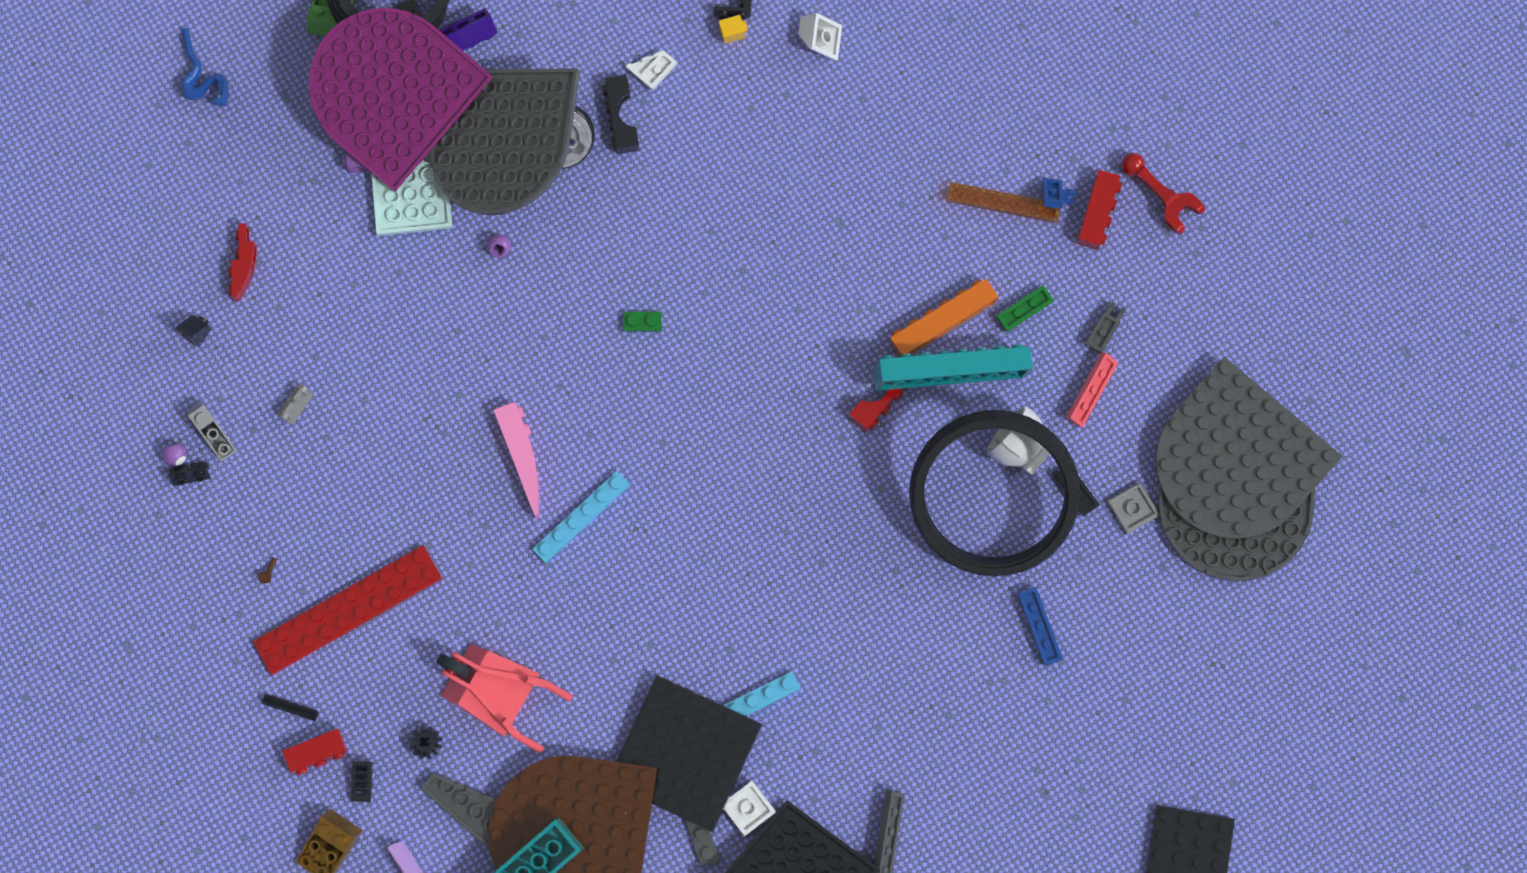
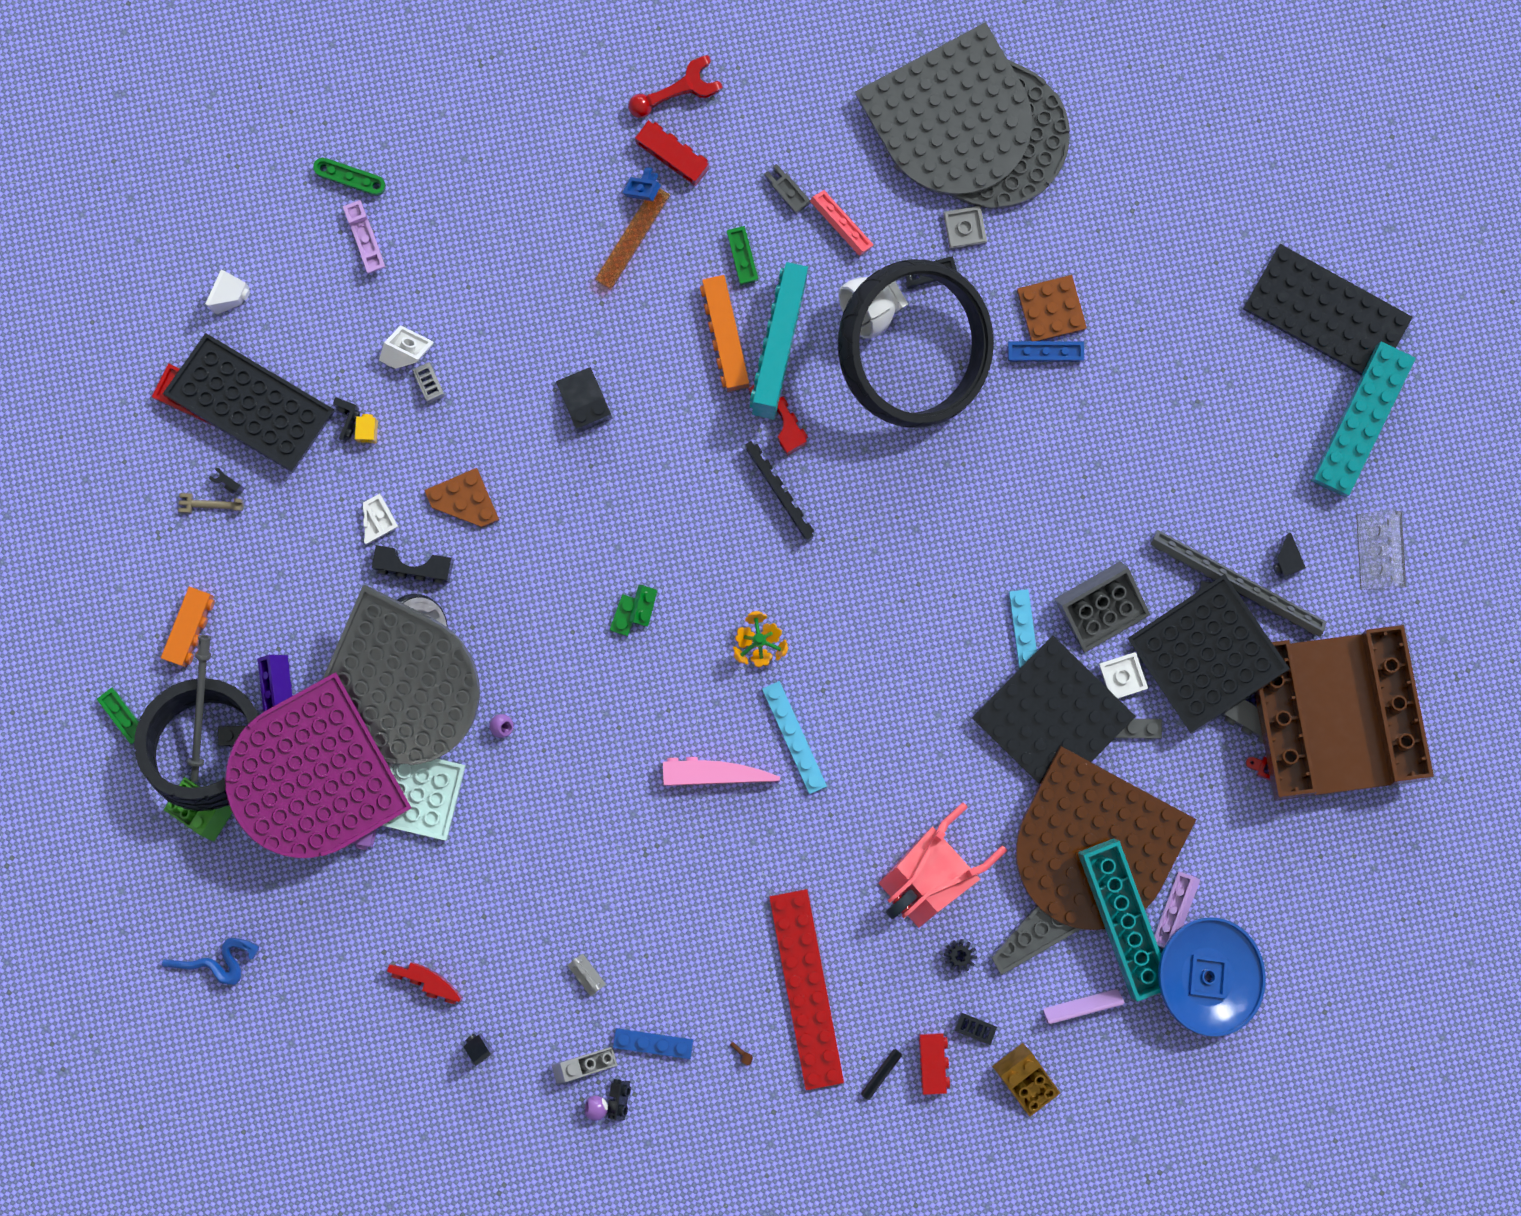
camera: 70 degrees left, 5 degrees up
none -> light grey slope [413,362,445,404]
none -> dark orange plate [424,468,500,528]
none -> black slope [556,367,613,433]
none -> blue plate [613,1028,694,1059]
none -> green plate [629,585,658,627]
none -> light orange plant [733,611,788,667]
none -> black plate [745,441,814,542]
none -> dark orange plate [1017,275,1087,341]
none -> dark grey slope [1054,561,1150,653]

